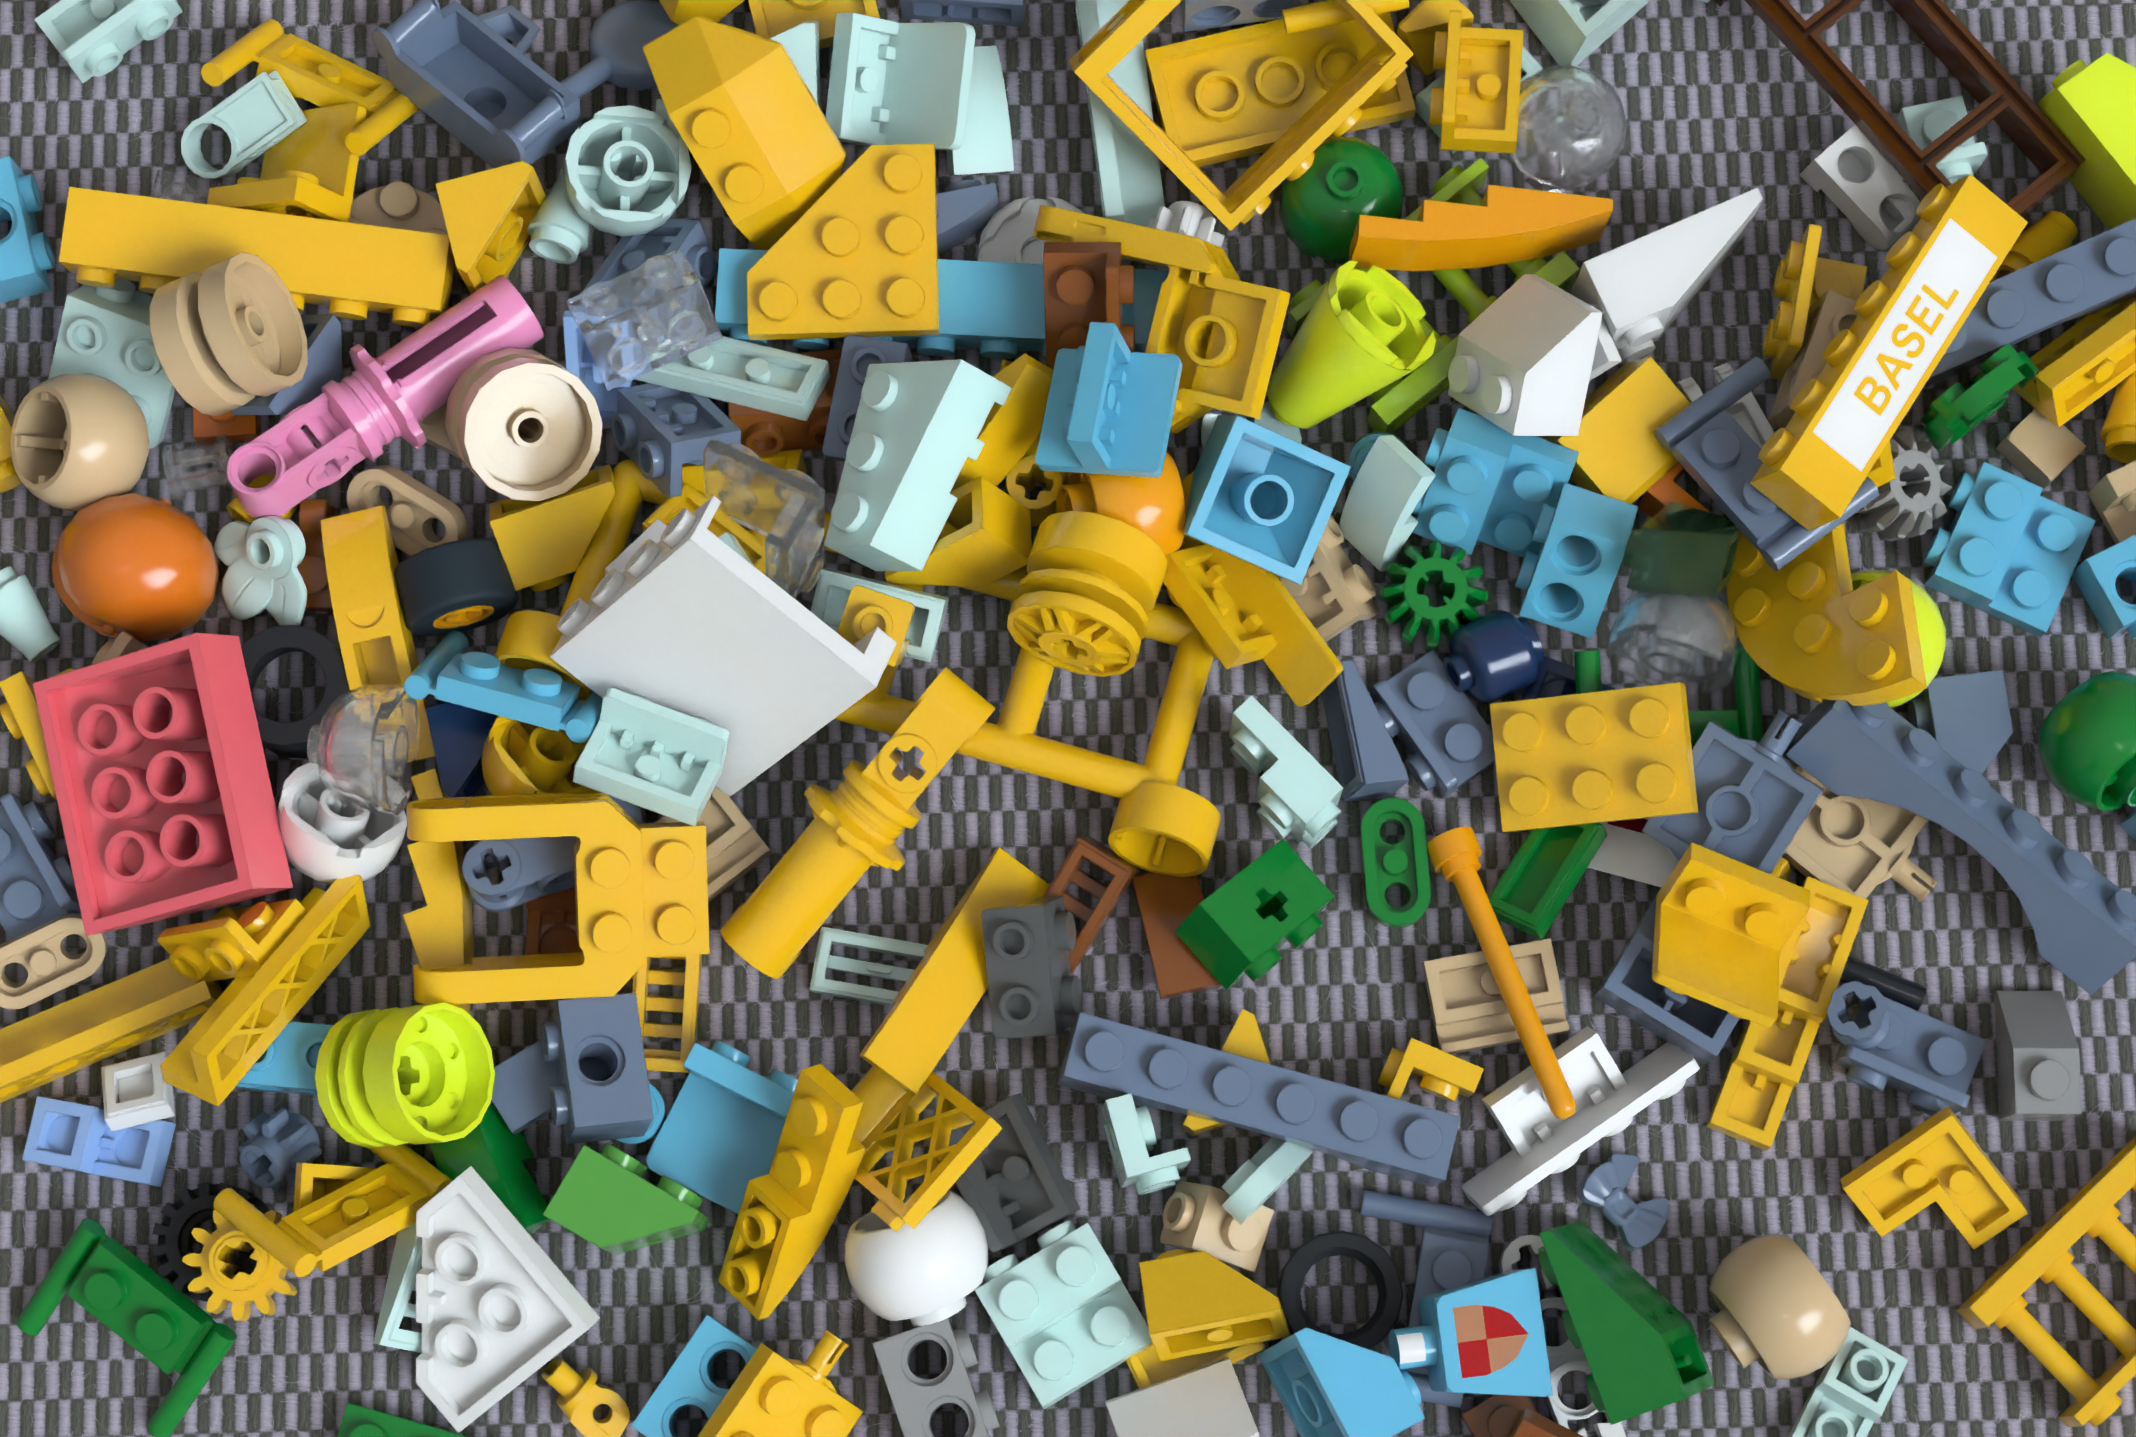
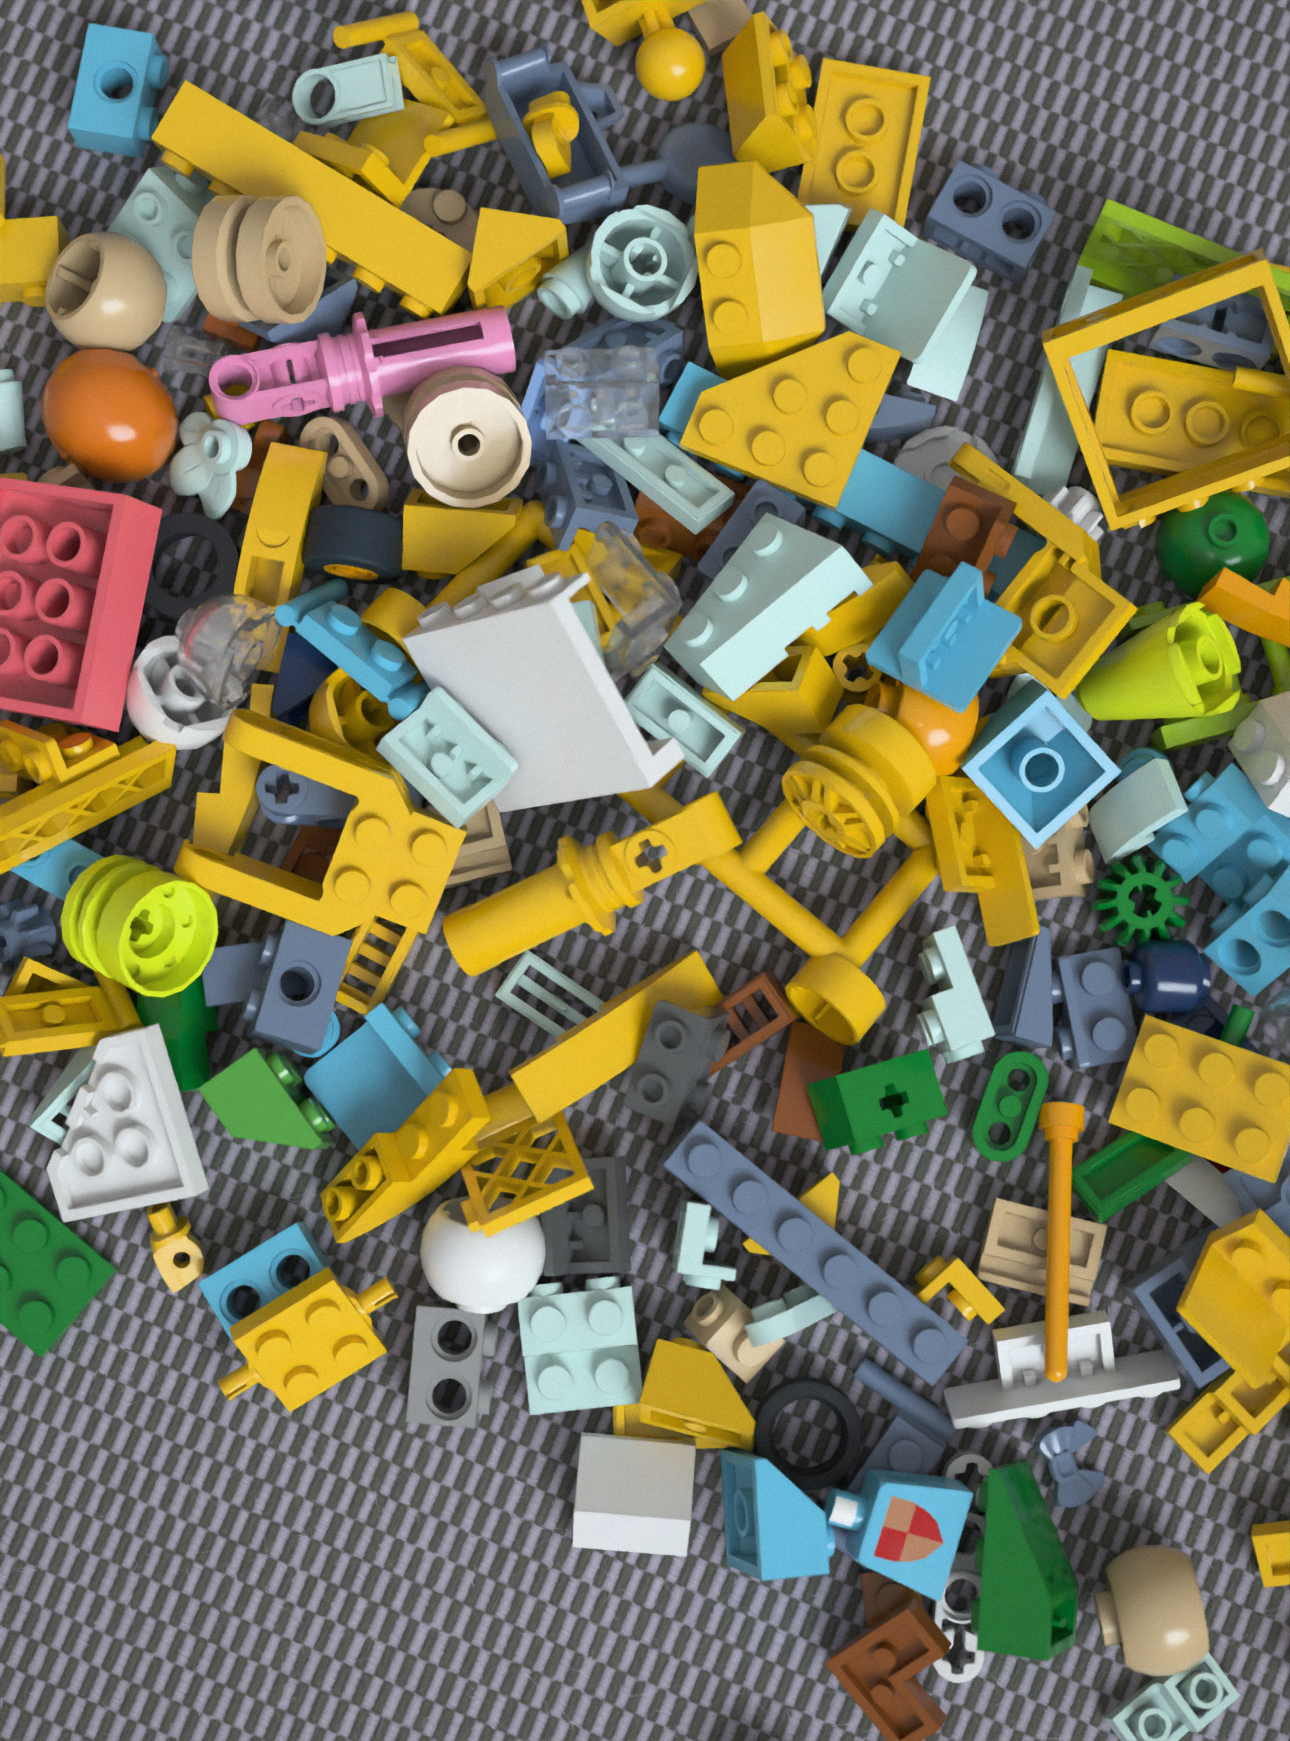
camera: 25 degrees right, 5 degrees up
yellow bracket [837,585,915,667] -> none
none -> yellow piece [522,91,579,179]

